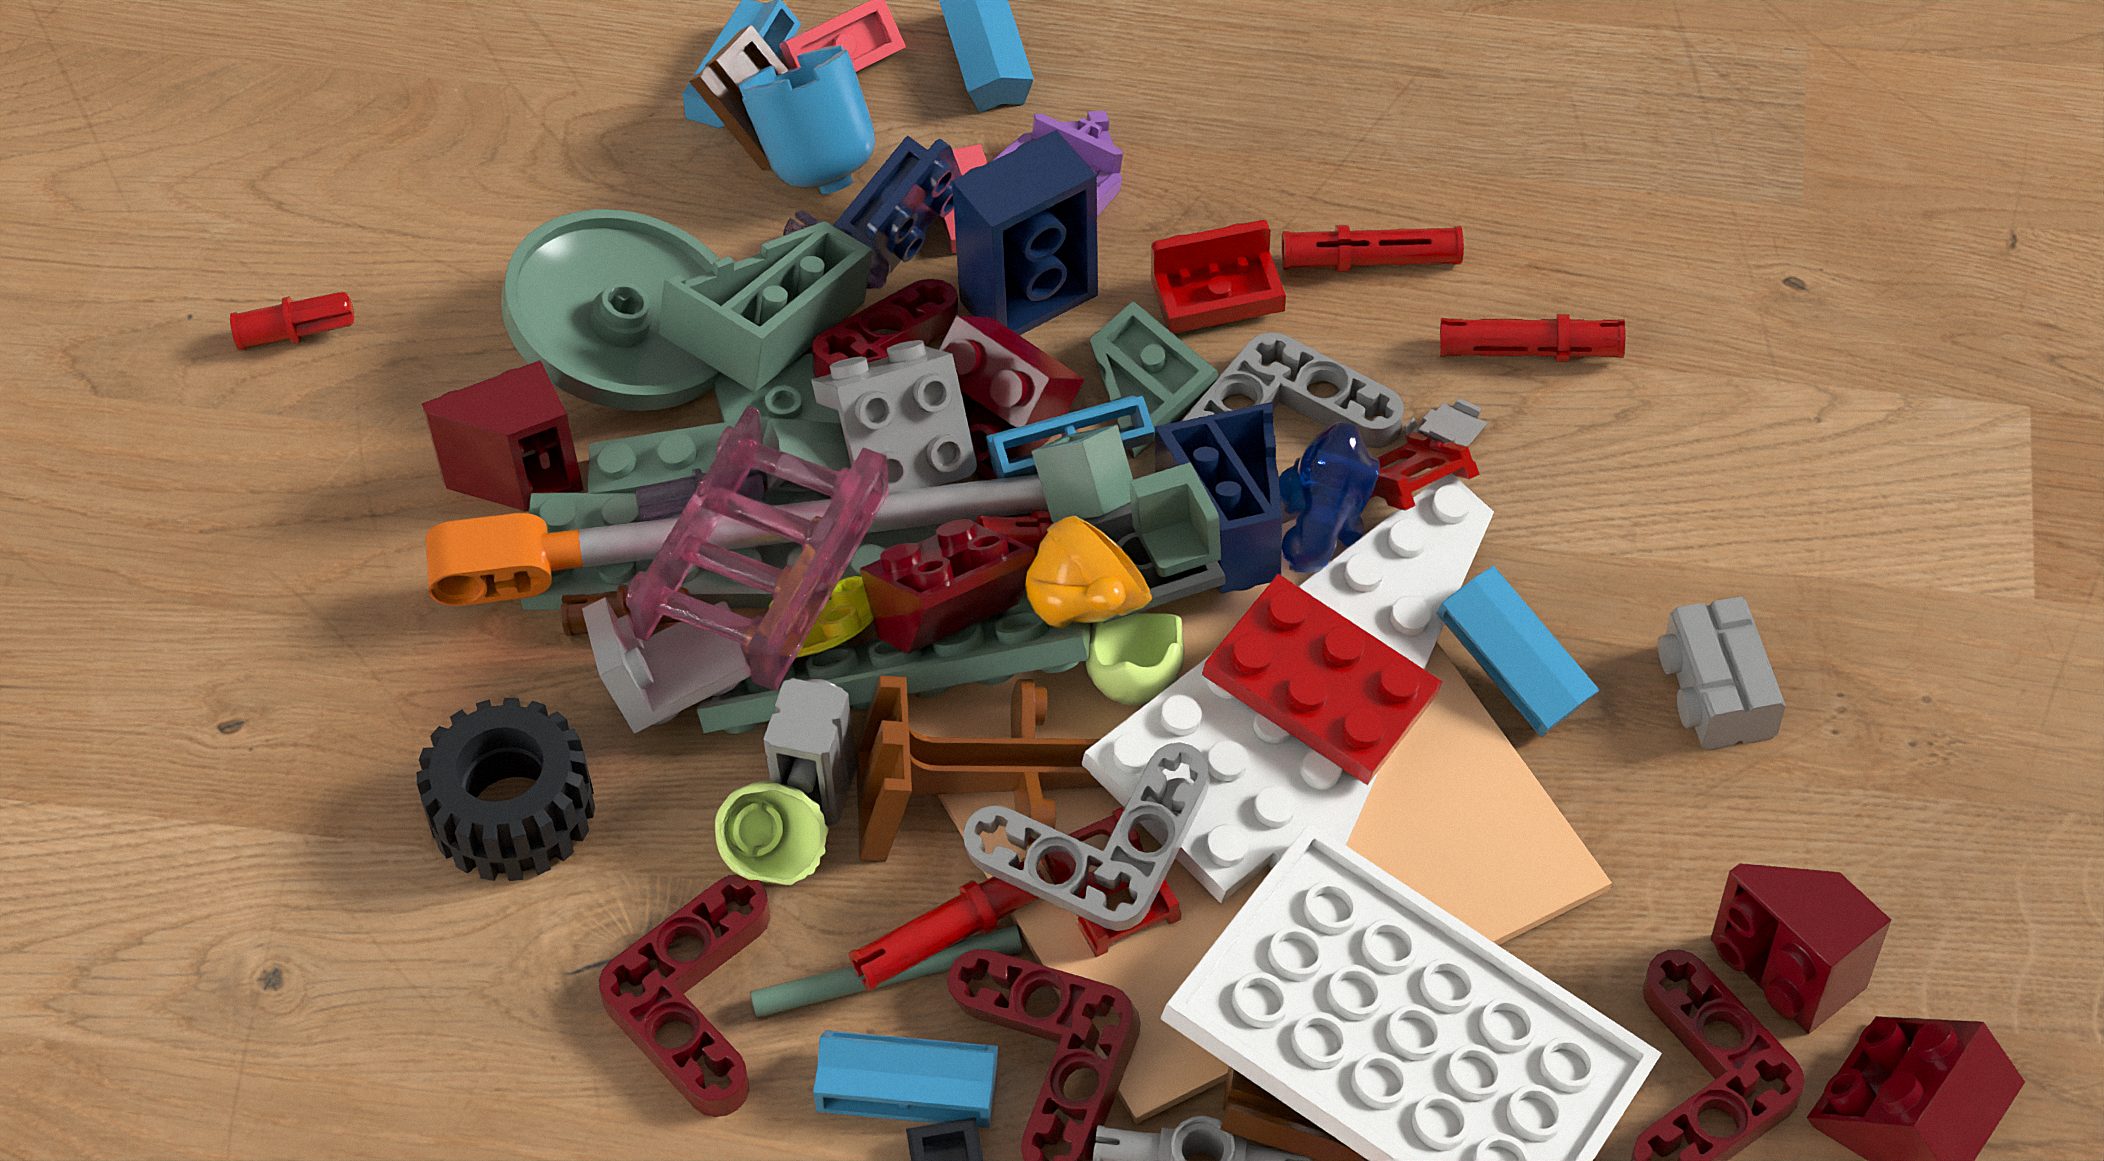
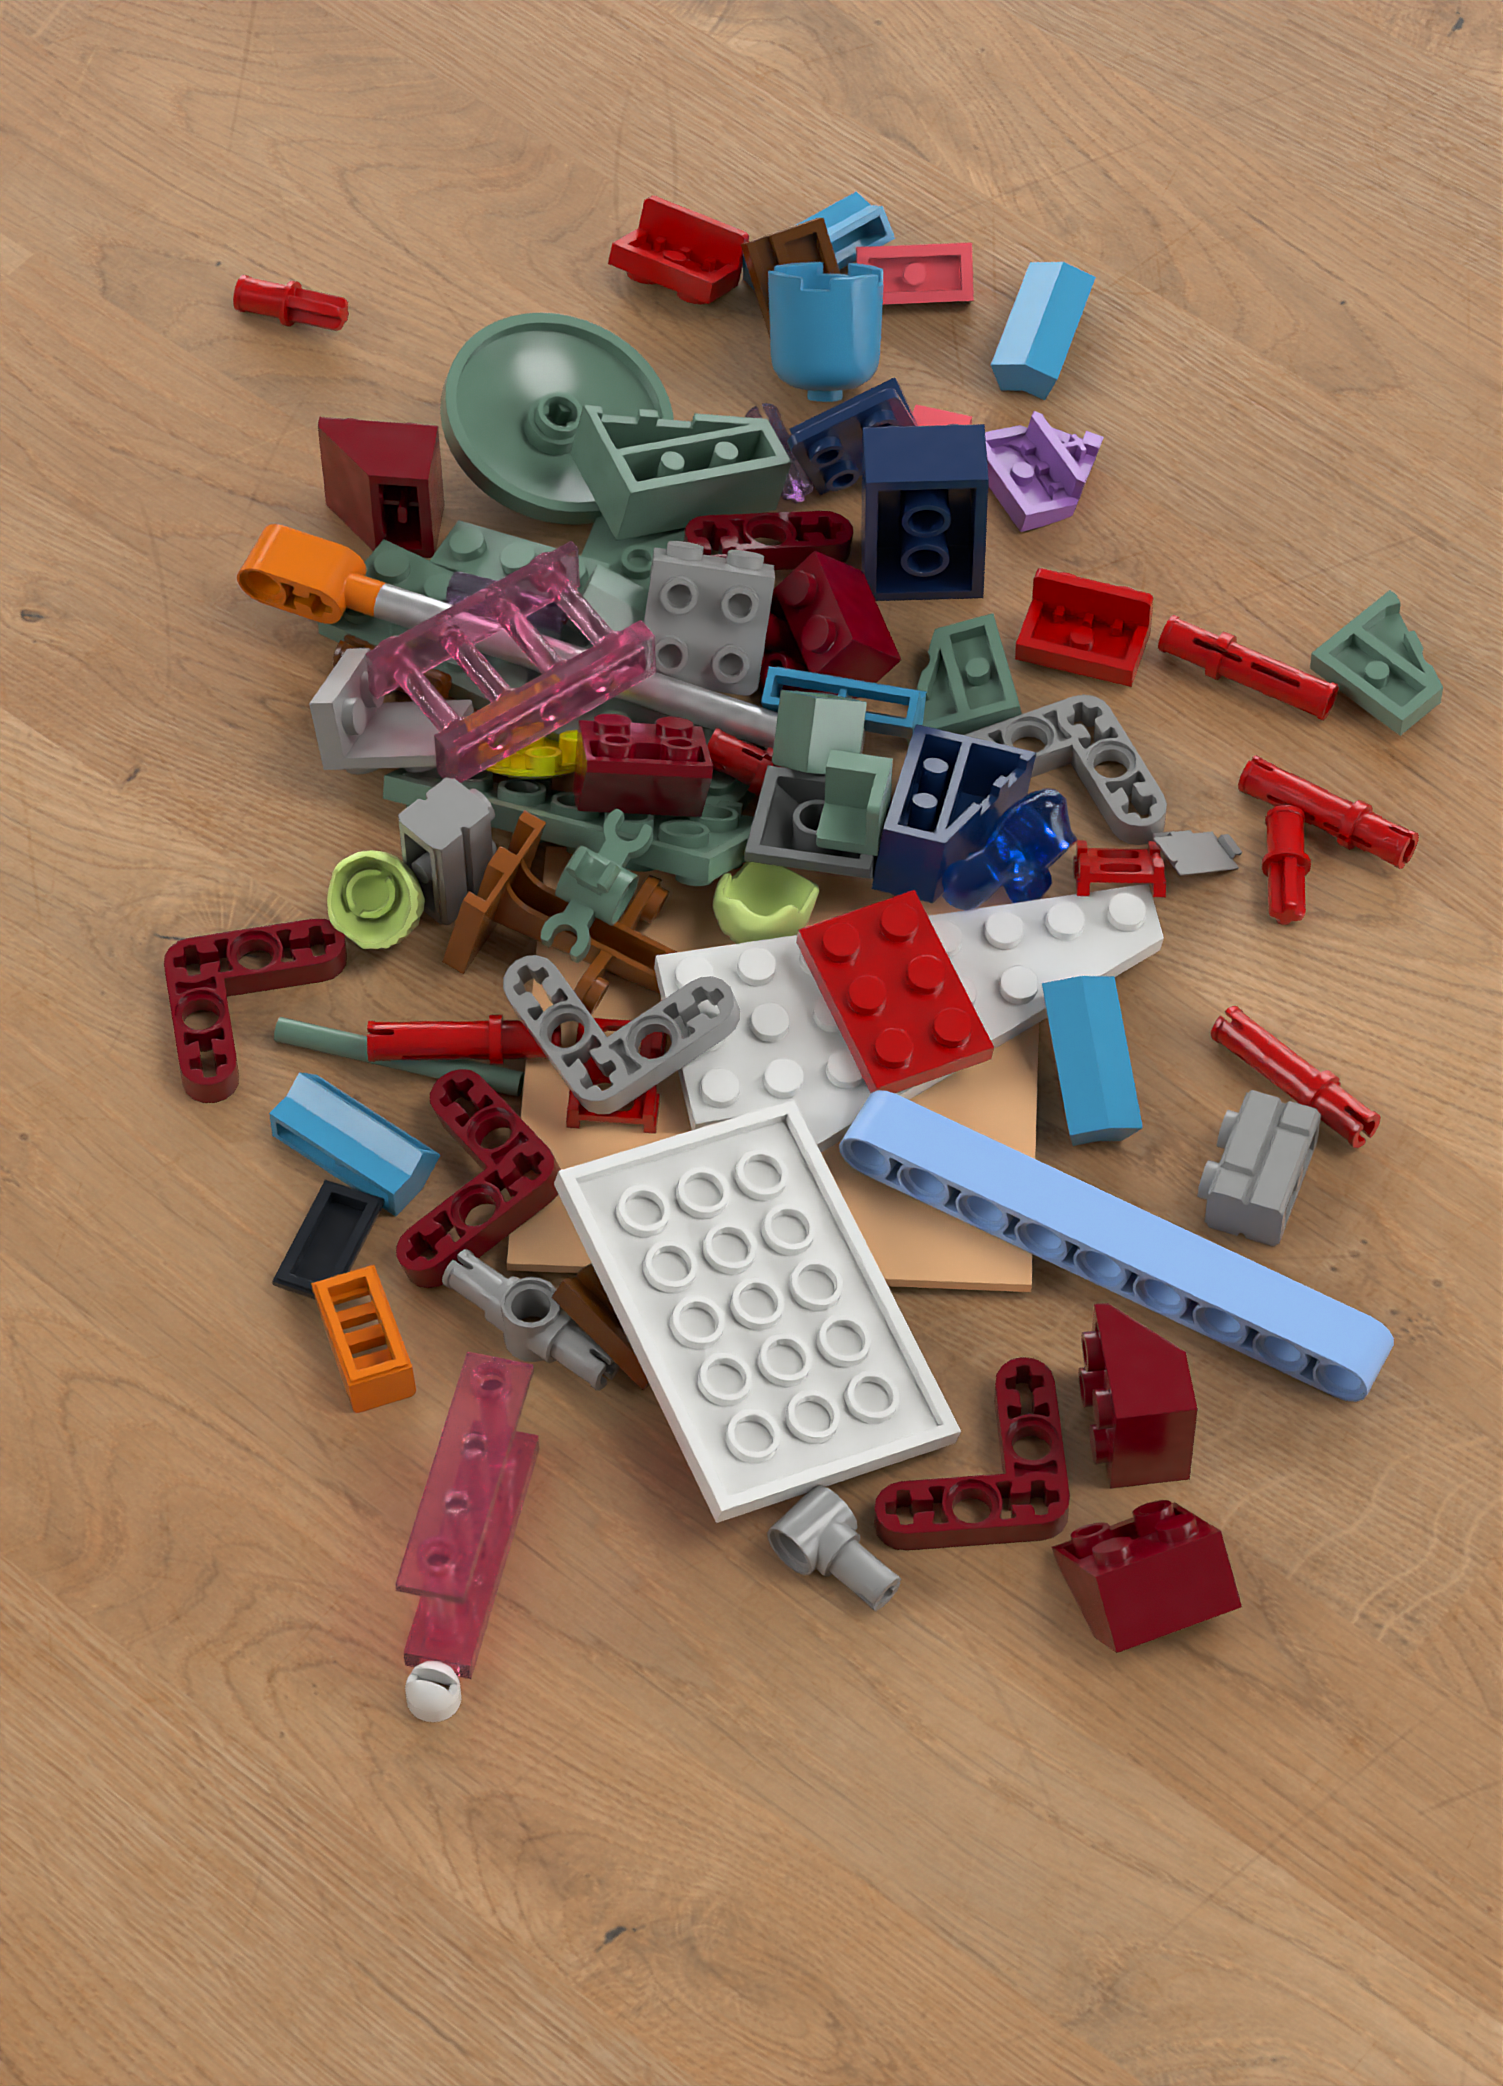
camera: 30 degrees right, 0 degrees up
black tyre [416,698,595,881] -> none
light orange piece [1025,516,1152,629] -> none
none -> sand green pin [541,808,653,963]
none -> red bracket [608,195,749,305]
none -> light blue beam [839,1090,1394,1402]
none -> red pin [1211,1006,1381,1148]
none -> red axle [1261,805,1311,925]
none -> sand green wing [1310,590,1443,736]

